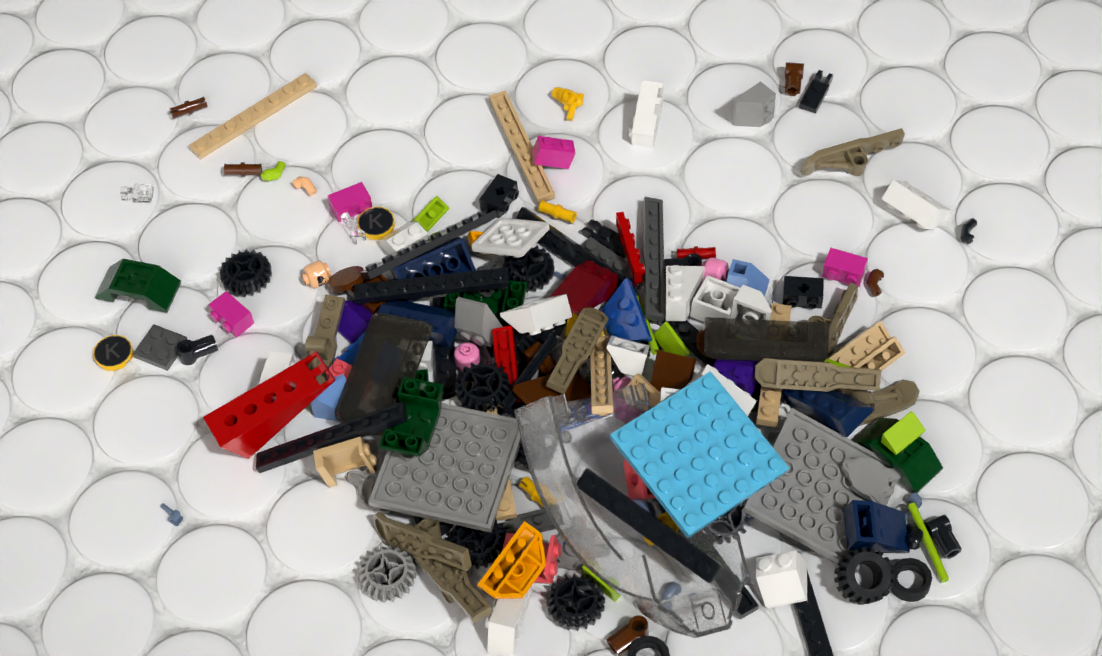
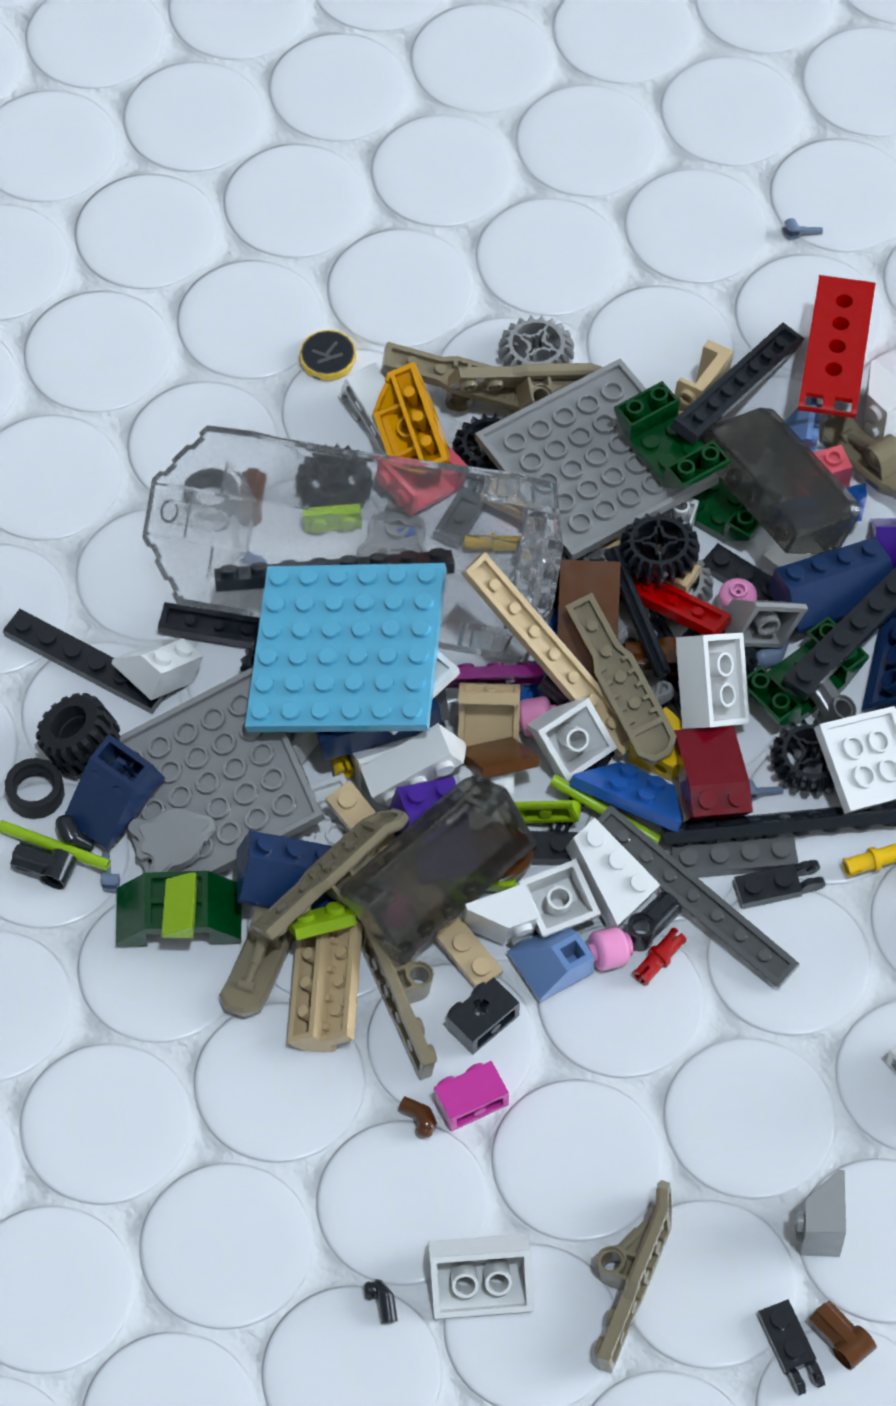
camera: 130 degrees right, 5 degrees up
red plate [616,212,645,284] -> none

